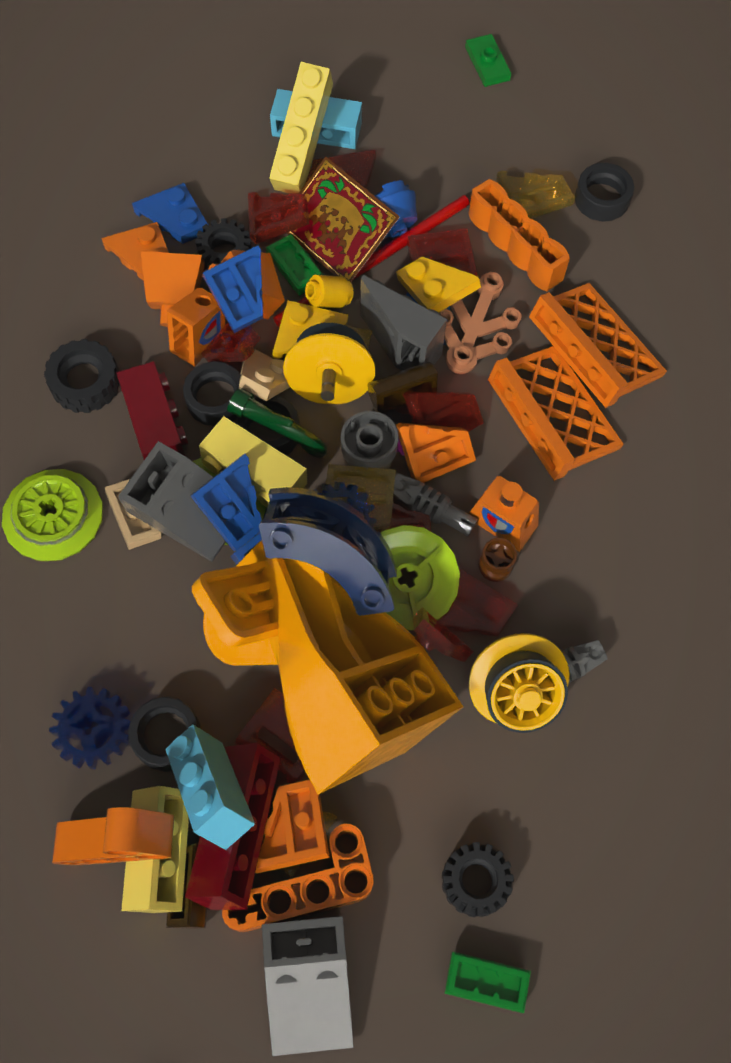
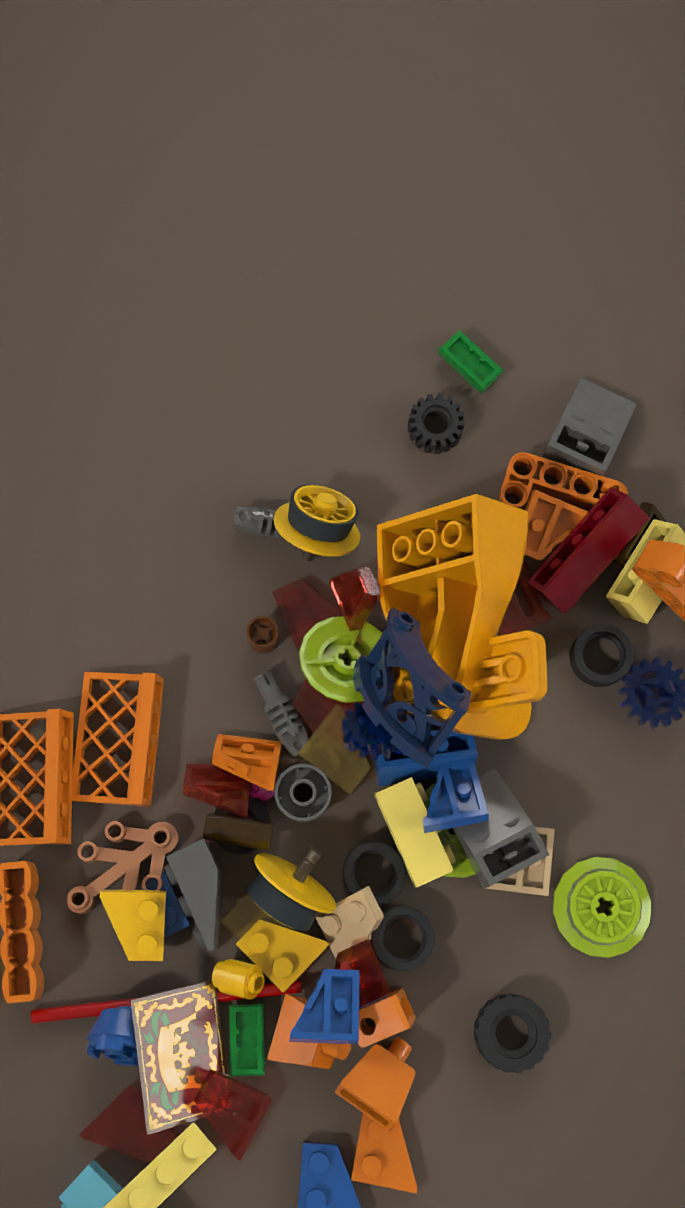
camera: 150 degrees left, 10 degrees up
dark red brick [116,361,188,460] -> none
medium azure brick [165,724,255,850] -> none
black tyre [195,218,252,270] -> none
dark green plant [227,388,327,458] -> none
clear red wing [407,228,478,277] -> none
orange torso [468,476,539,552] -> none

